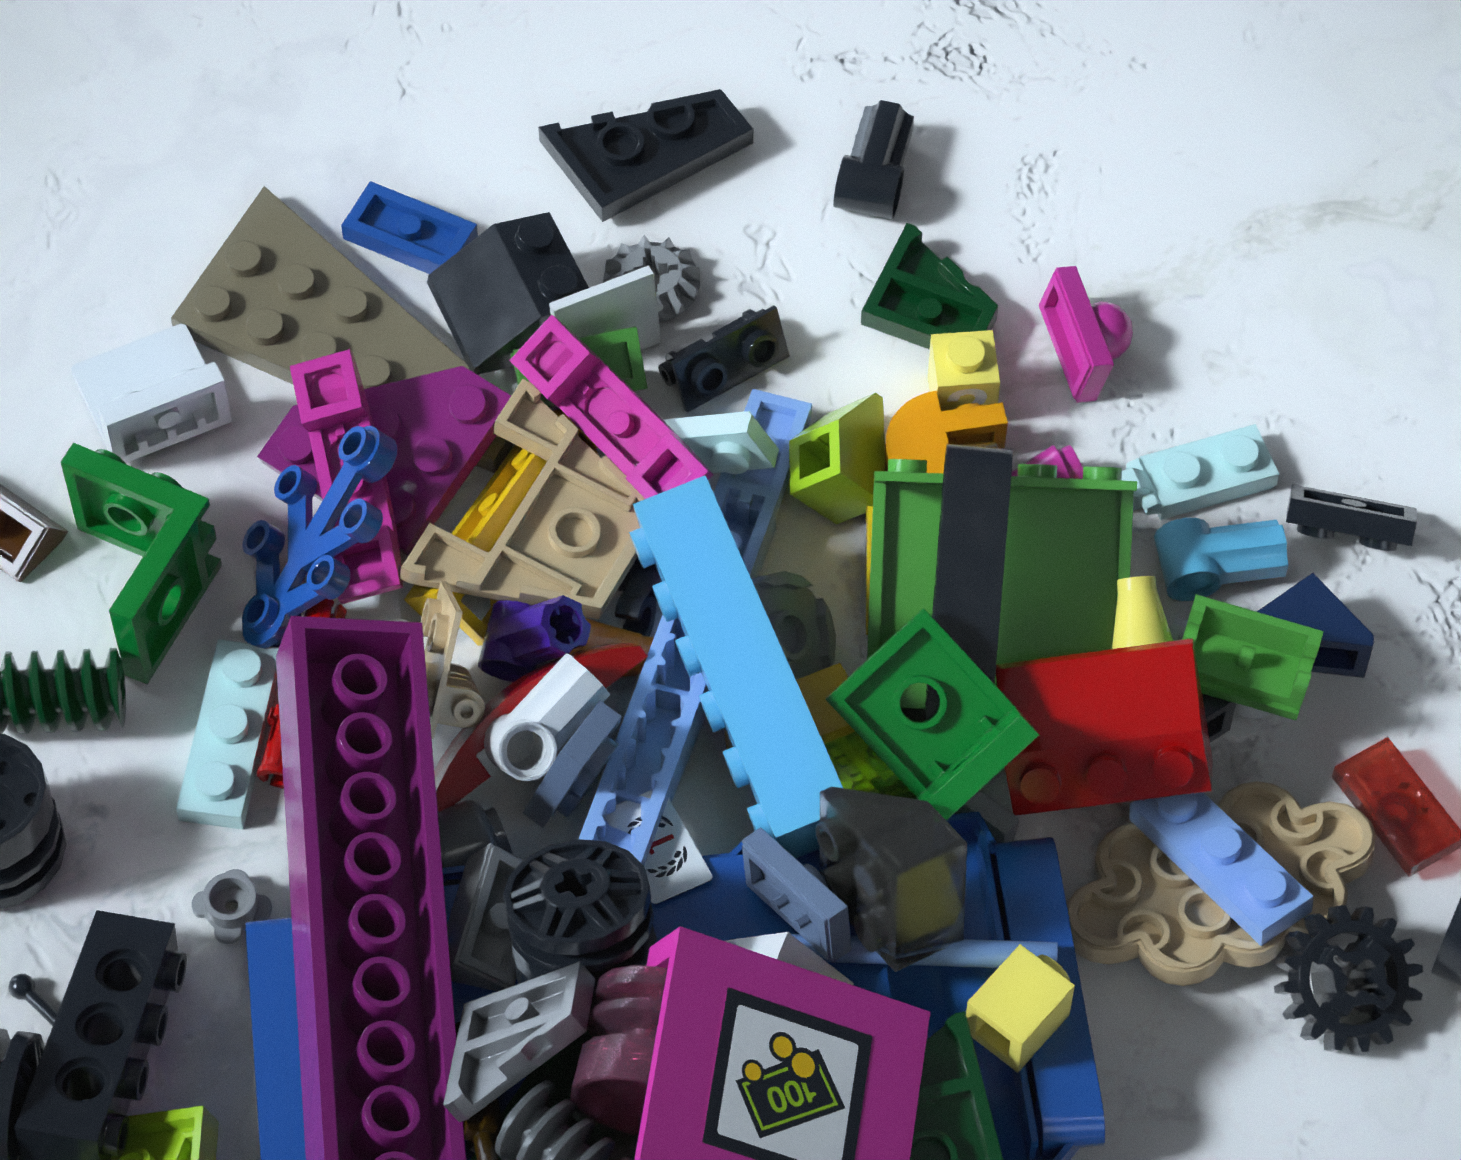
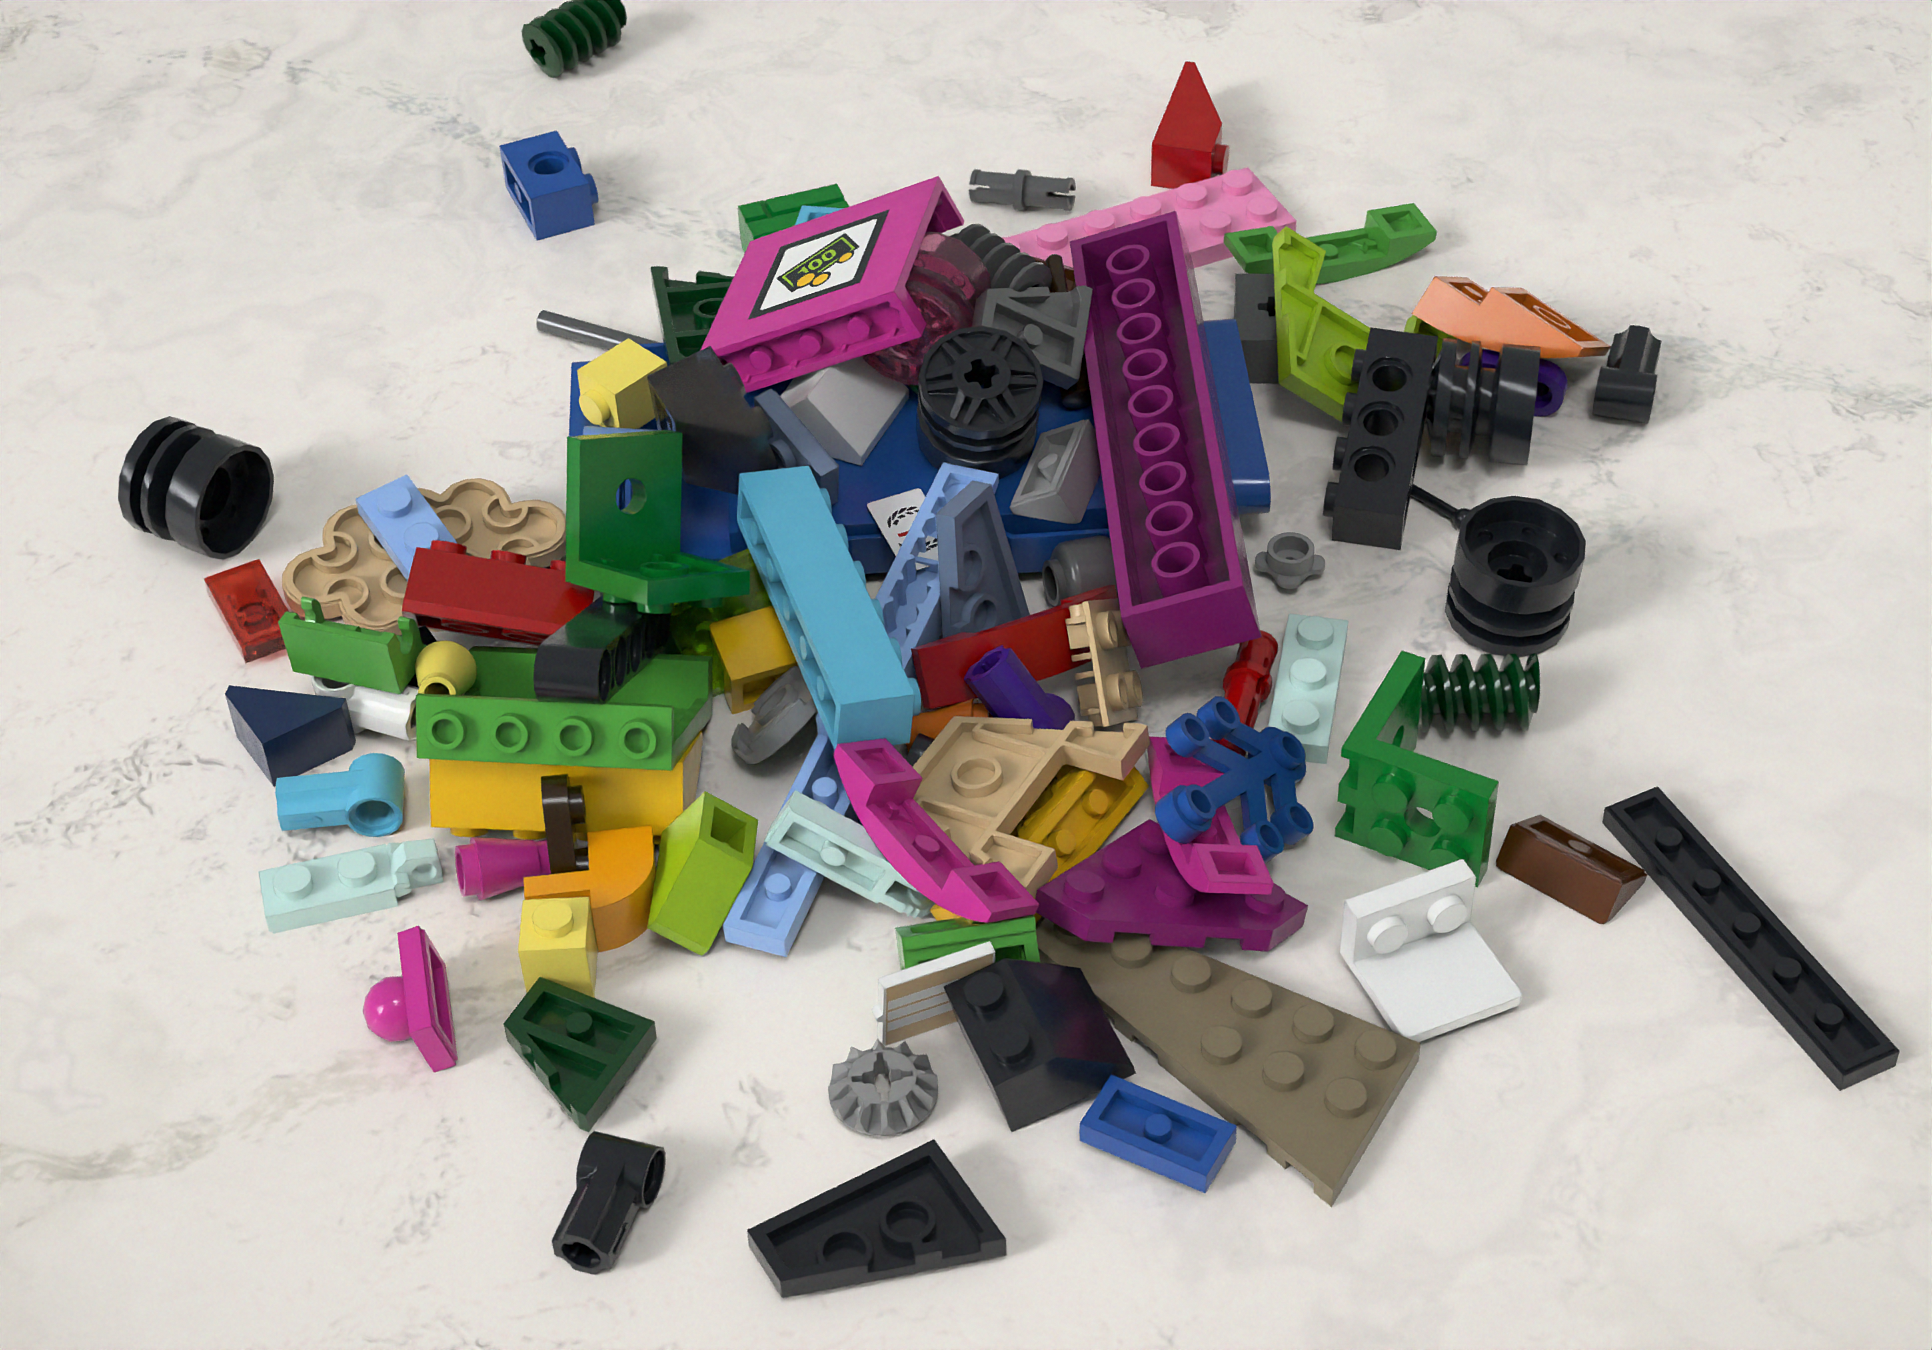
camera: 175 degrees left, 15 degrees down
white piece [484,653,611,781] -> none
black hinge [658,305,790,413] -> none
black gear [1274,905,1424,1053] -> none
black plate [1286,484,1417,551] -> none

